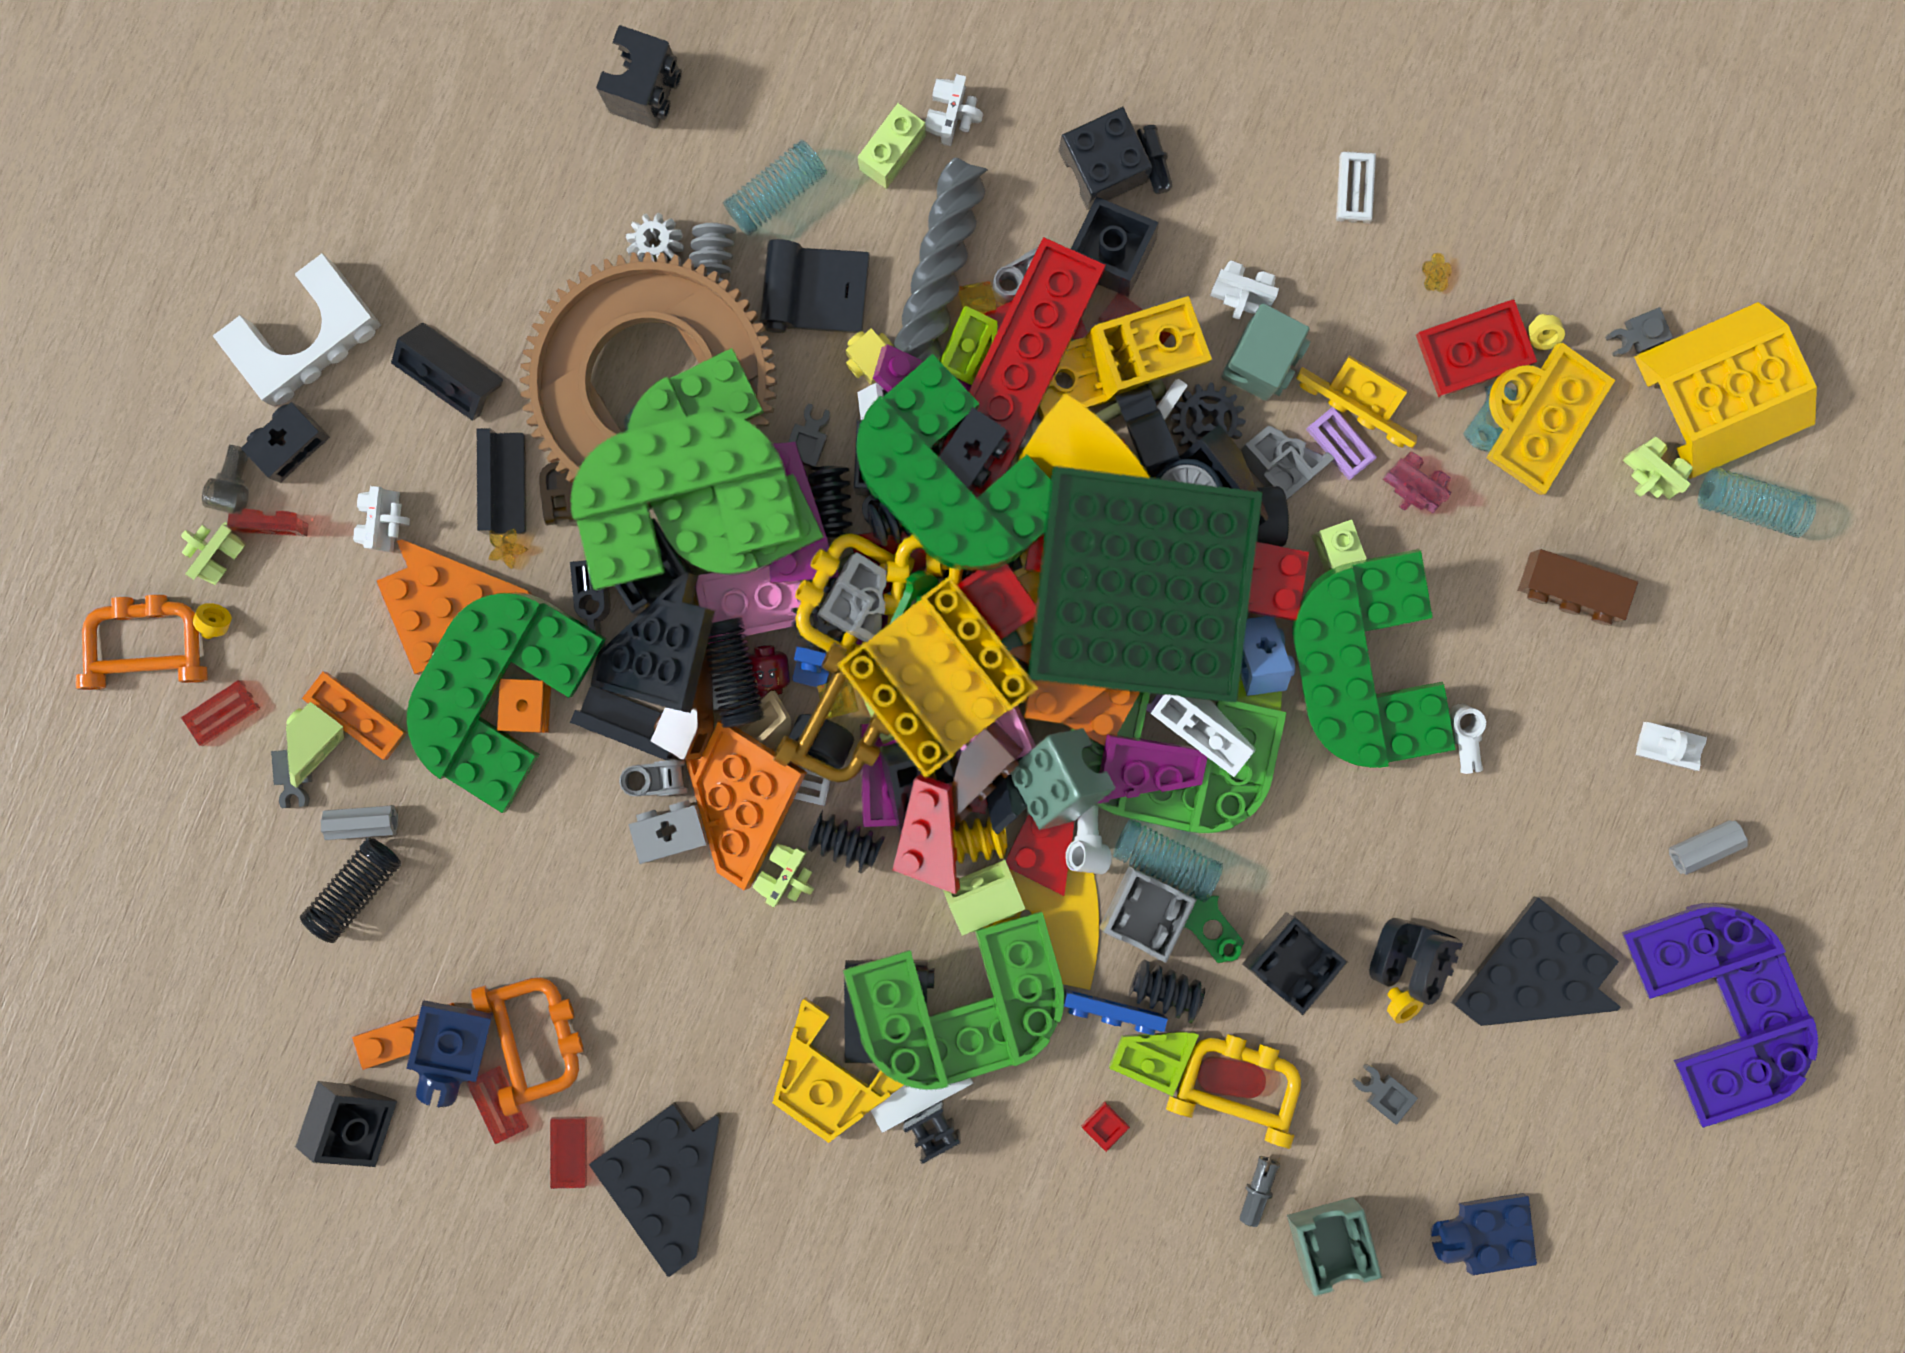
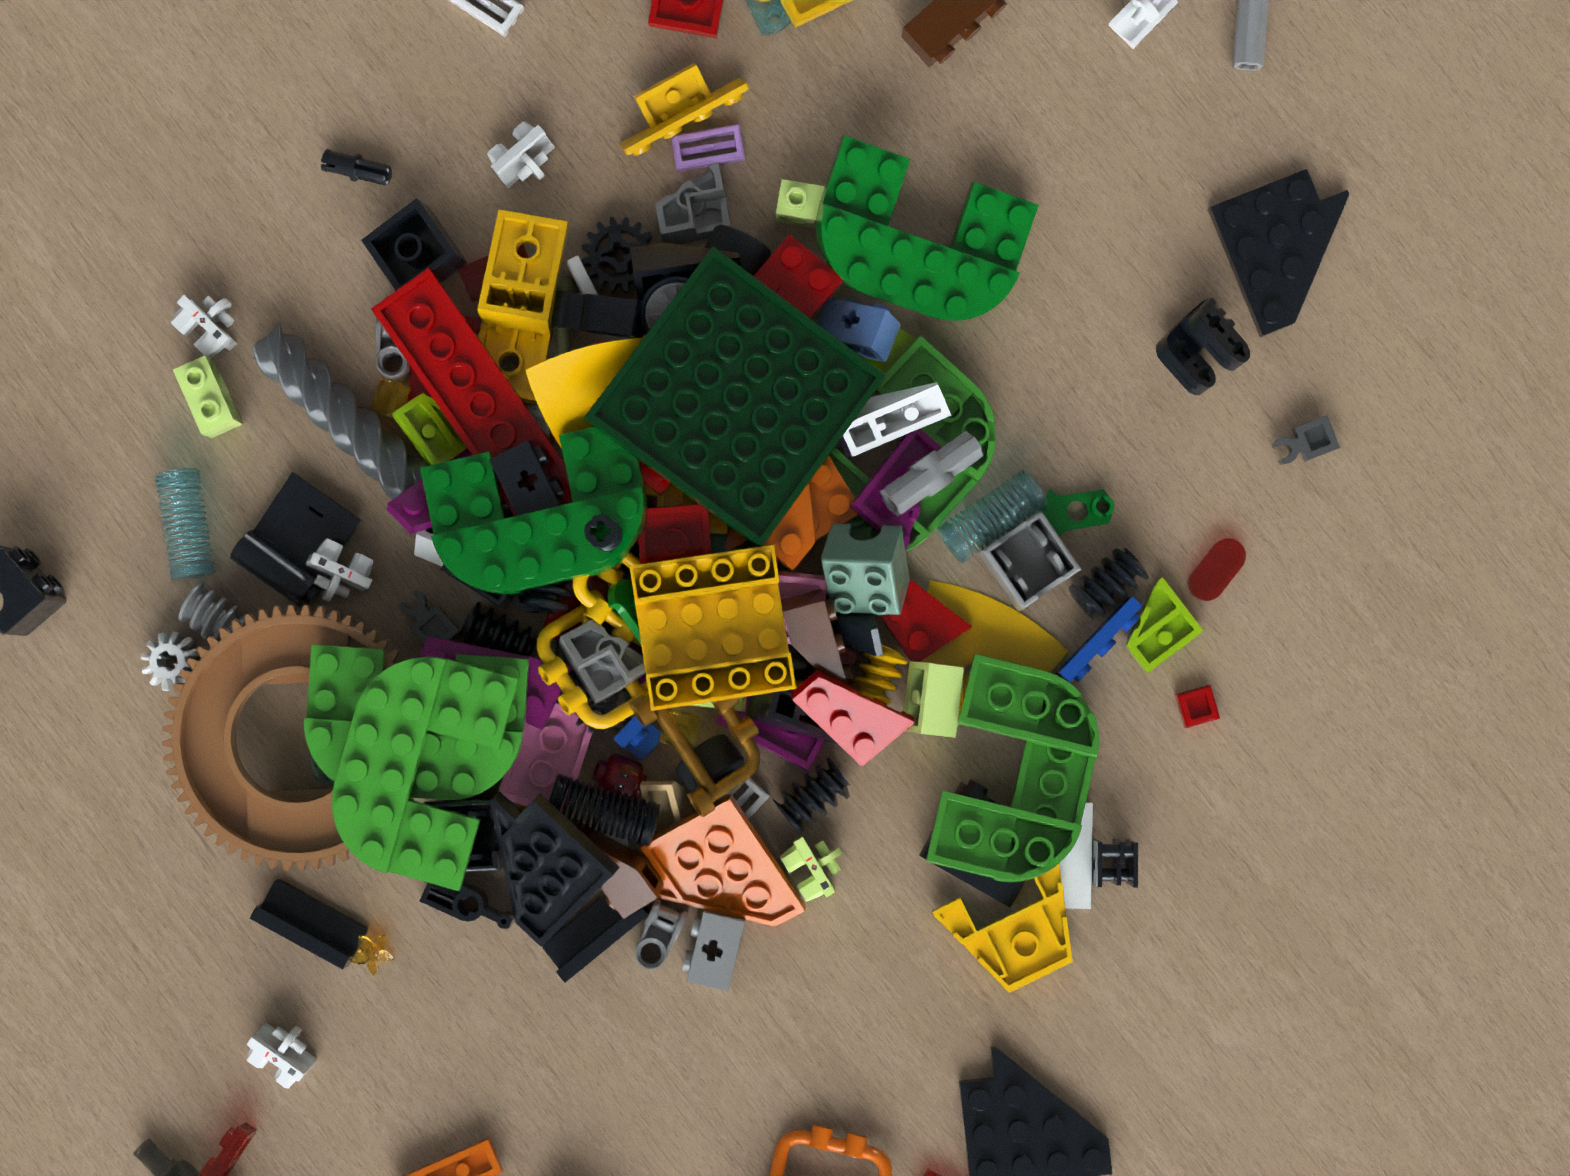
camera: 60 degrees left, 0 degrees up
white arch [213,254,381,406] -> none
black brick [241,402,330,483] -> none
orange wing [377,539,532,675] -> none
black panel [391,323,503,421] -> none
green plate [407,592,607,813] -> none
orange piece [497,679,551,733] -> none
dark brown plate [539,462,577,526] -> none
light yellow brick [845,328,894,385] -> none
black piece [1059,106,1153,210] -> none
white pin [1066,805,1112,874] -> none
yellow bar [1166,1034,1301,1149] -> none
sand green piece [1221,304,1311,401] -> none
dark grey axle [1239,1156,1280,1227] -> none
black piece [1242,912,1348,1015] -> none
sand green piece [1287,1197,1383,1296] -> none
clear pink hips [1382,452,1452,513] -> none
yellow tile [1387,987,1424,1024] -> none
dark blue plate [1431,1193,1537,1276] -> none
white pin [1449,704,1486,774] -> none
dark purple plate [1622,903,1818,1128] -> none
none -> white hips [305,538,373,602]
none -> black bush [584,515,623,552]
none -> light grey piece [880,431,984,516]

